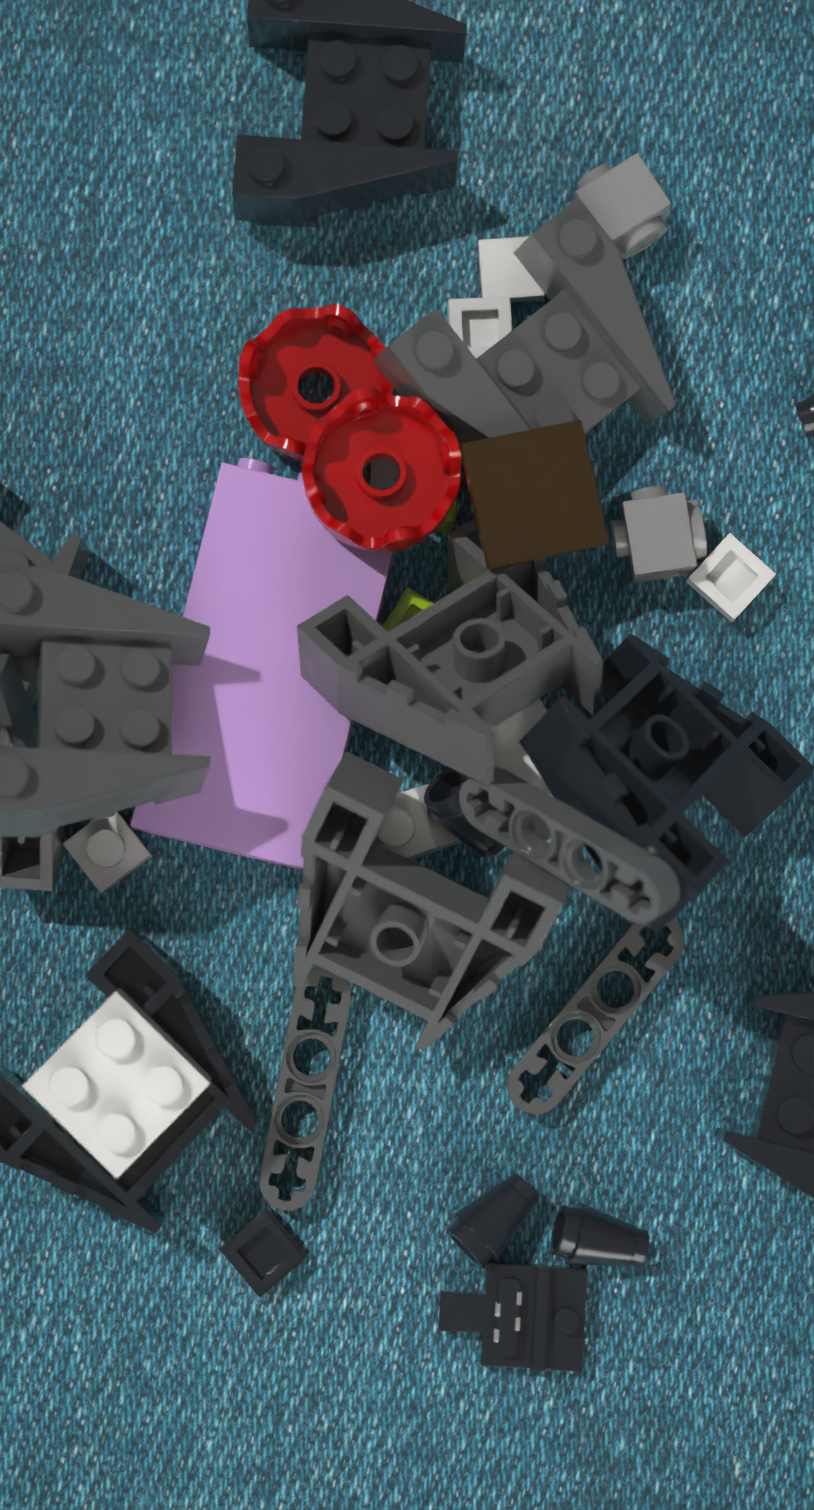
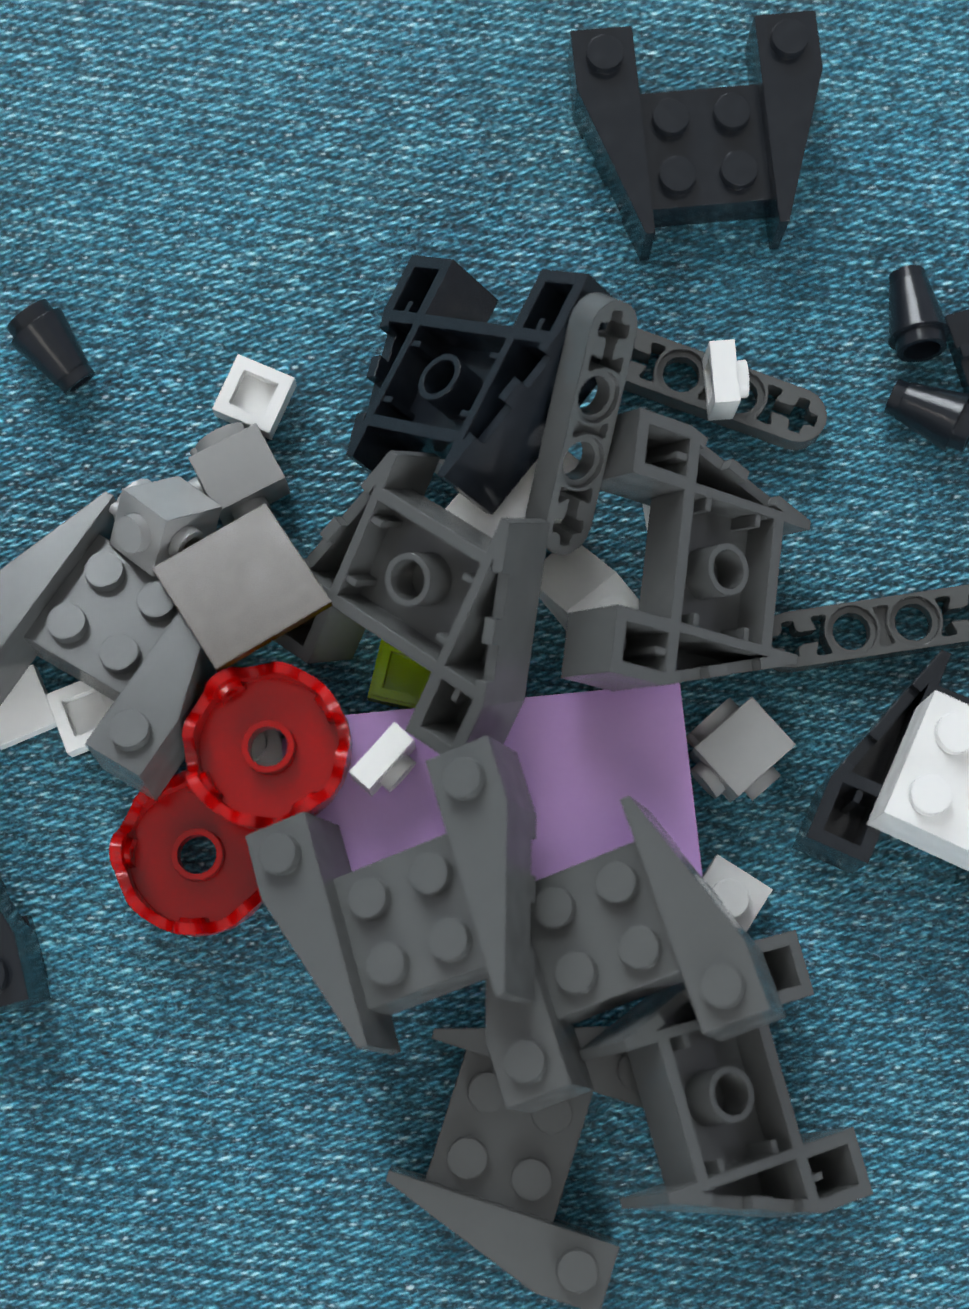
camera: 115 degrees left, 5 degrees down
black cone [424,768,505,858] -> none
none -> light grey brick [109,476,222,576]
none -> dark grey wedge [245,735,536,1055]
none -> white plate [349,722,416,796]
none -> light grey brick [686,697,796,803]
none -> white plate [702,339,749,421]

